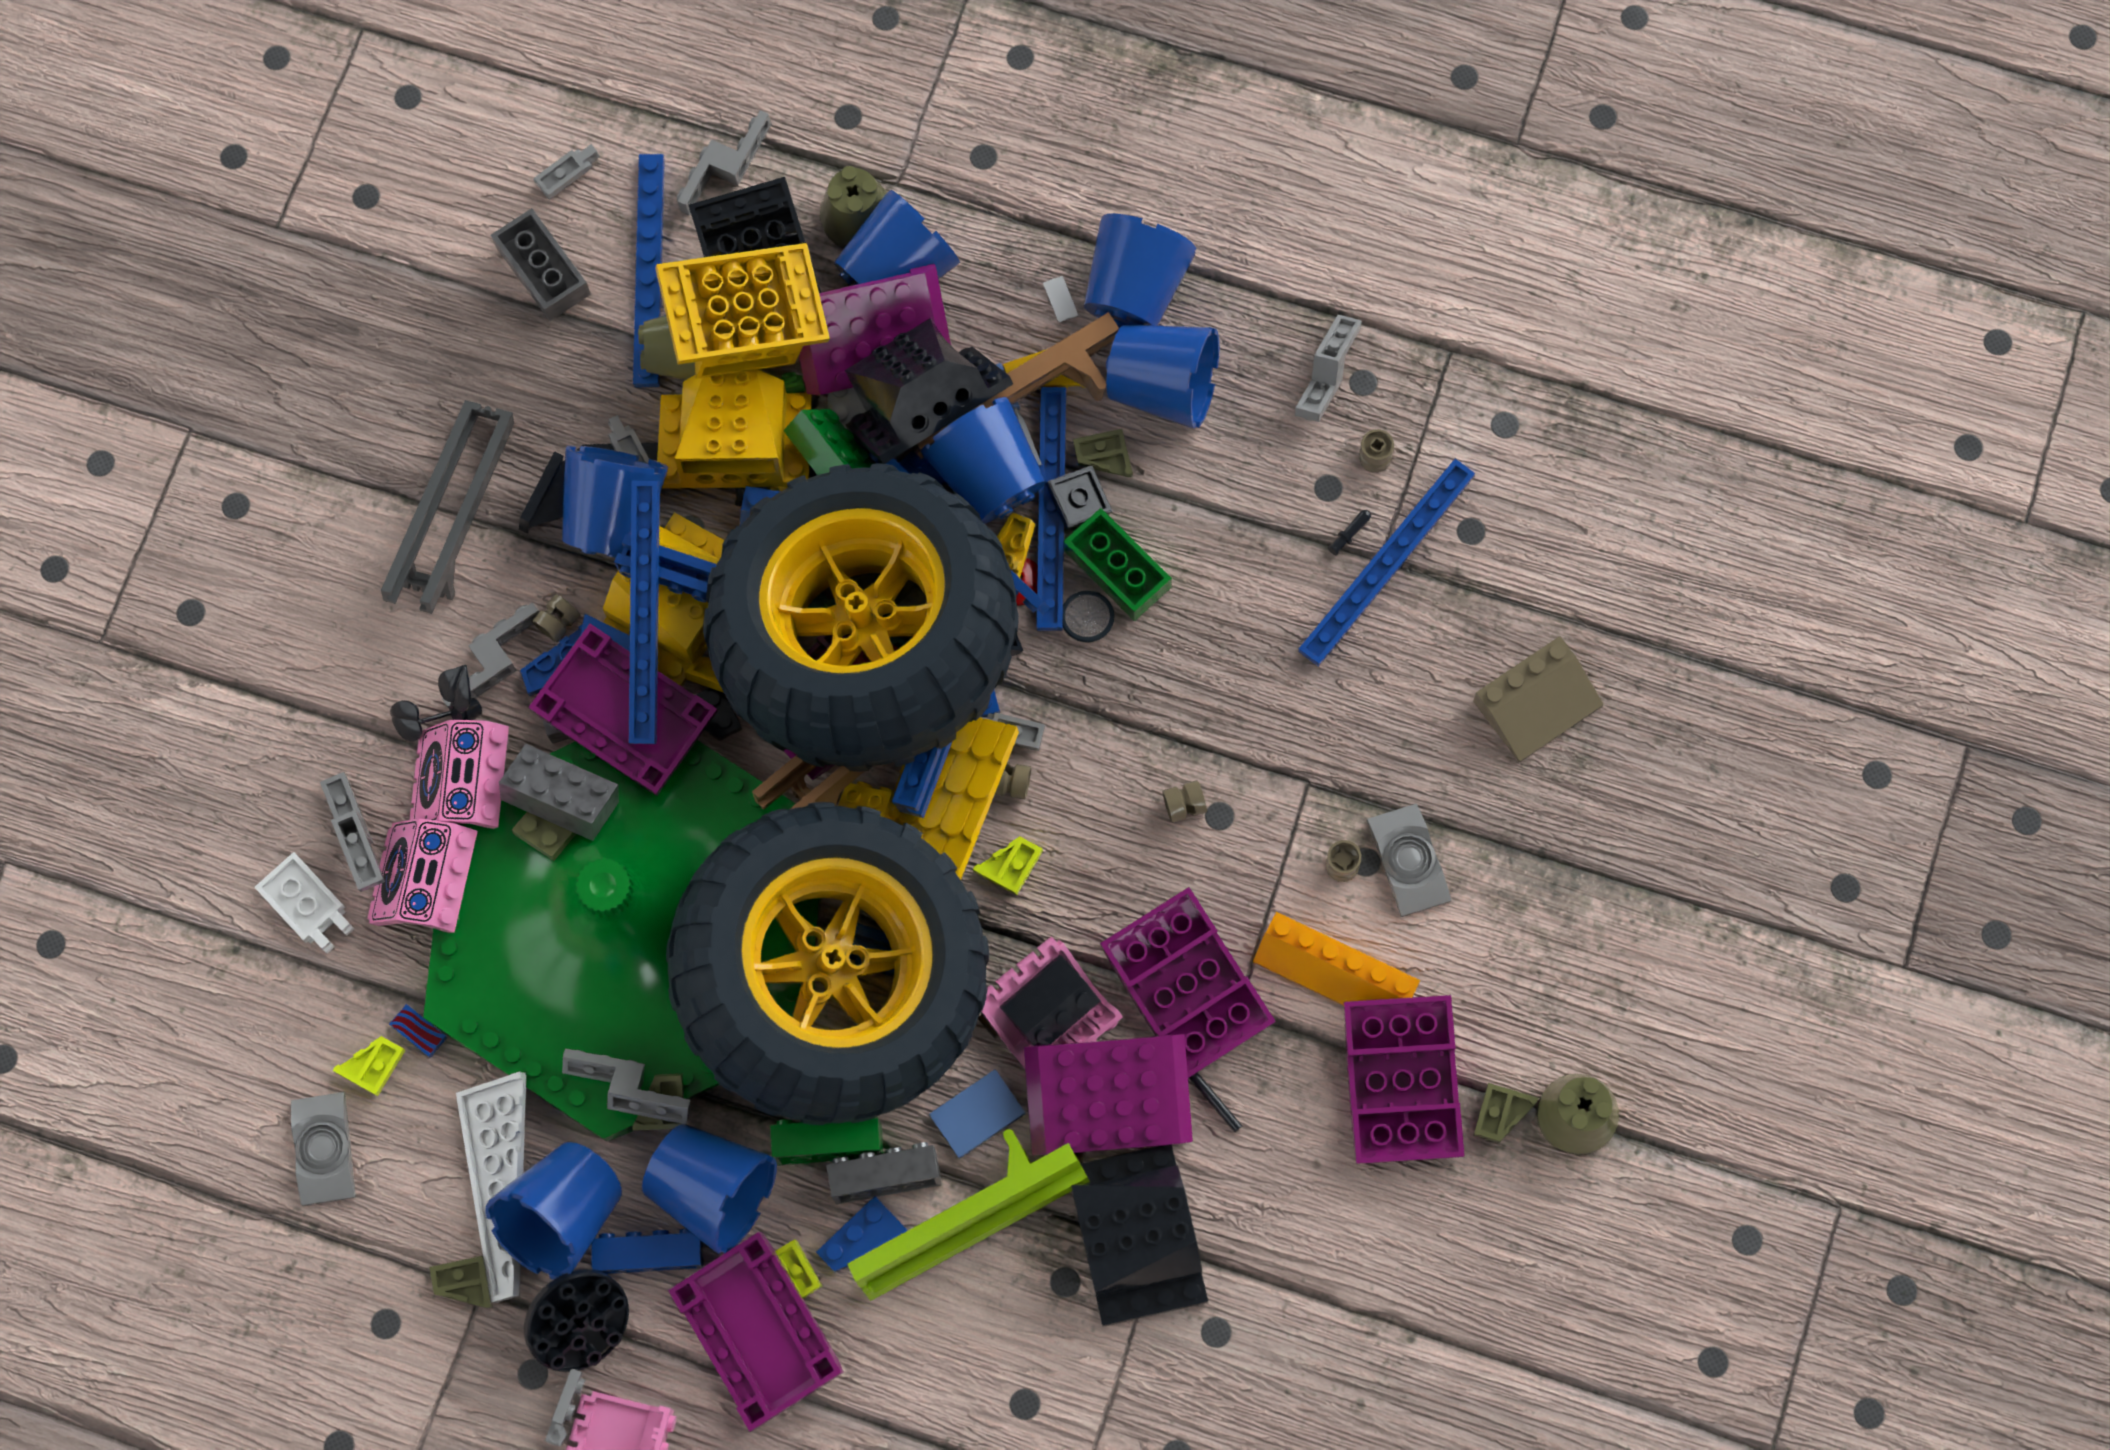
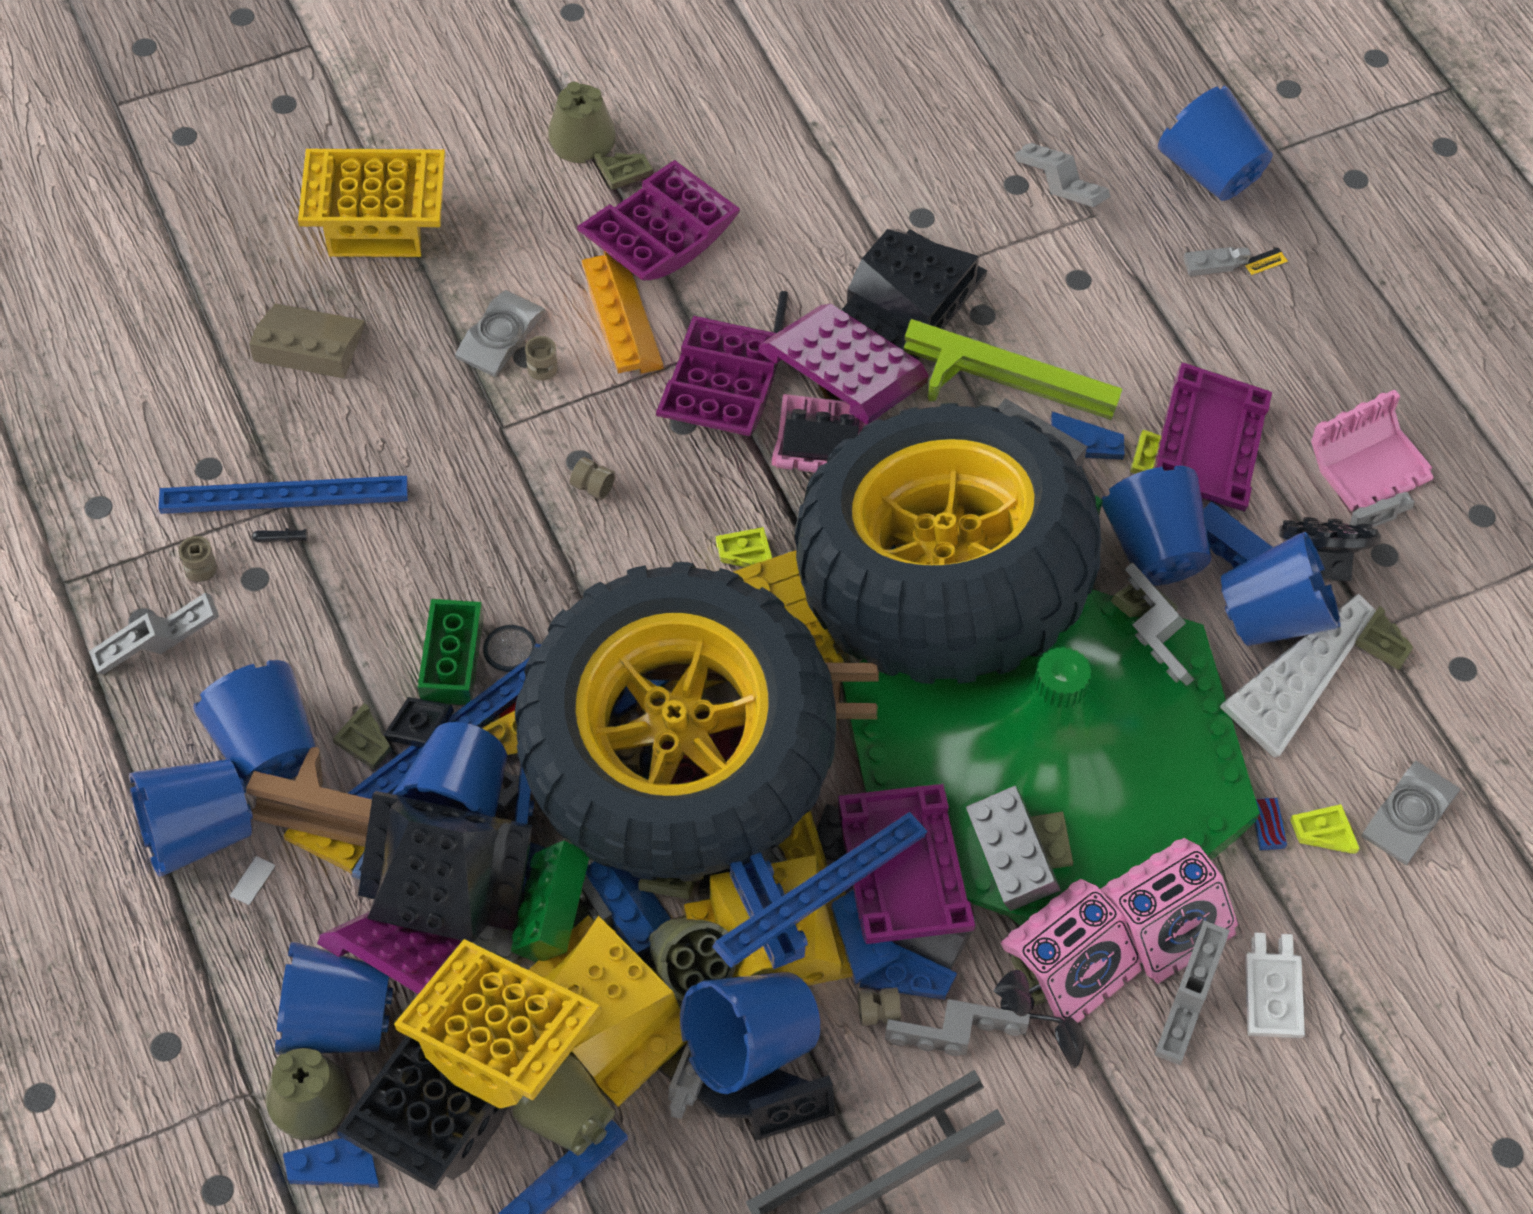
camera: 140 degrees left, 15 degrees down
none -> blue wing [283,1138,380,1188]
none -> yellow wedge [298,149,446,257]
none -> olive cone [649,918,739,1001]

